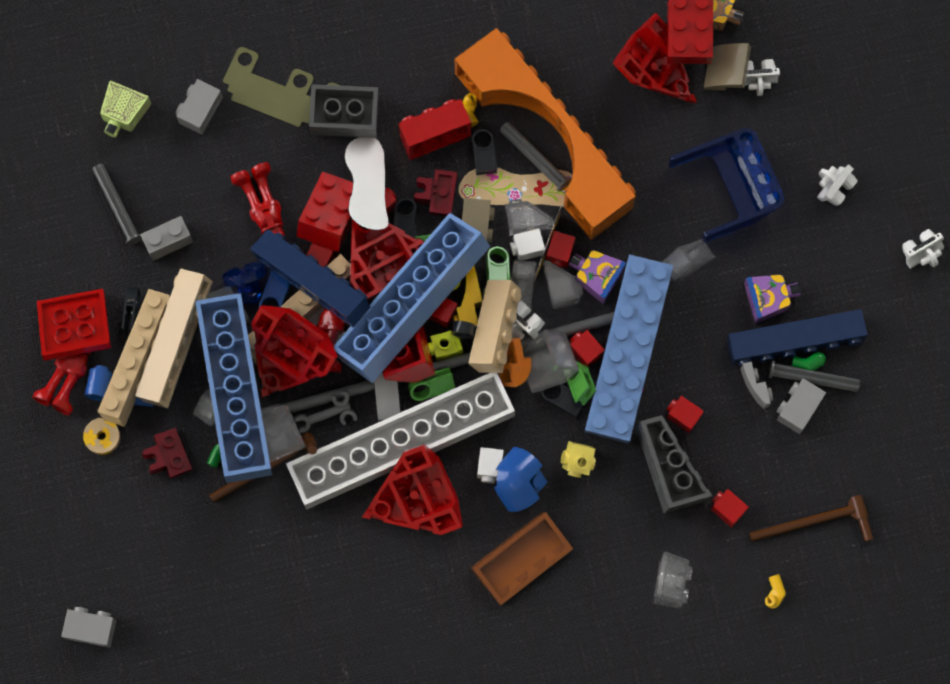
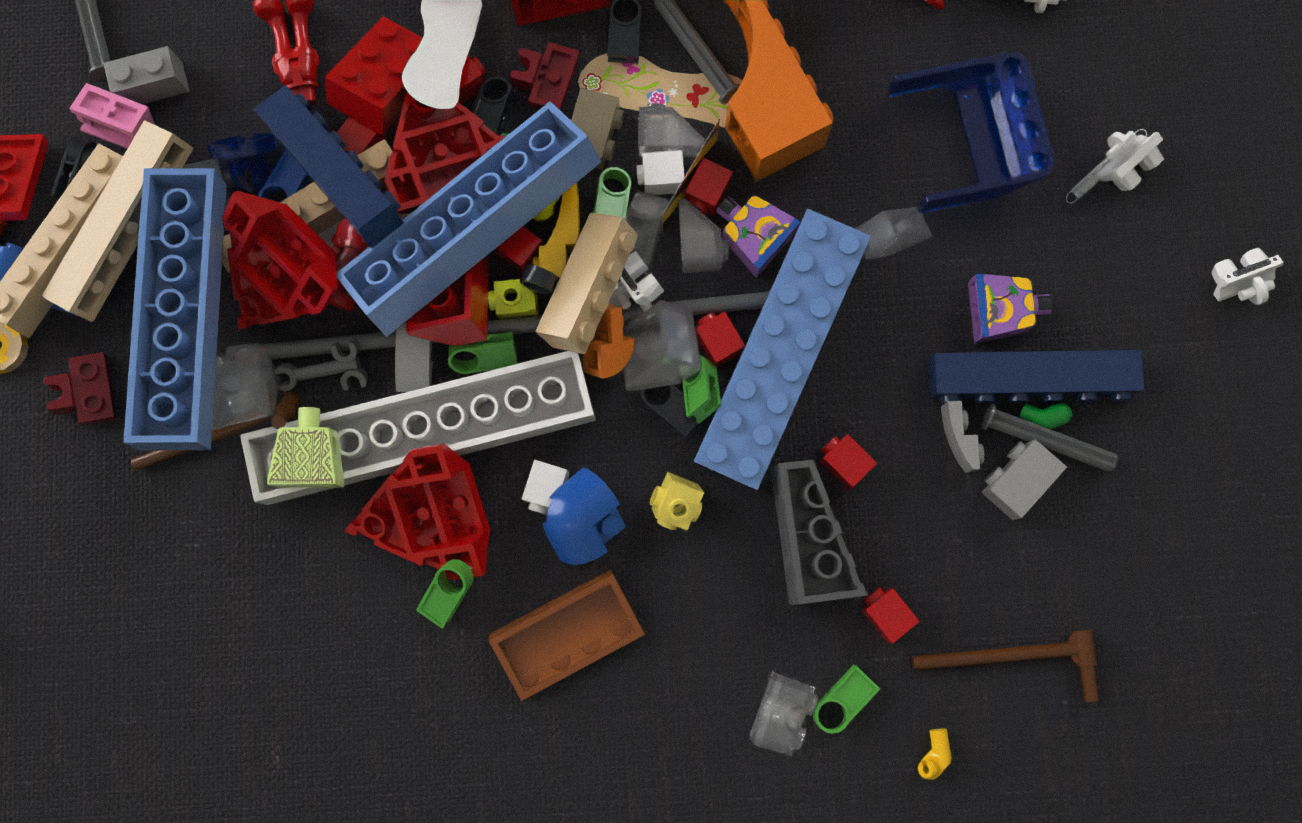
camera: 15 degrees right, 5 degrees up
none -> bright pink hinge [69,83,155,149]
none -> yellowish green torso [267,407,344,488]
none -> bright green piece [416,559,474,629]
none -> bright green piece [813,664,880,734]
none -> white piece [1066,129,1147,203]

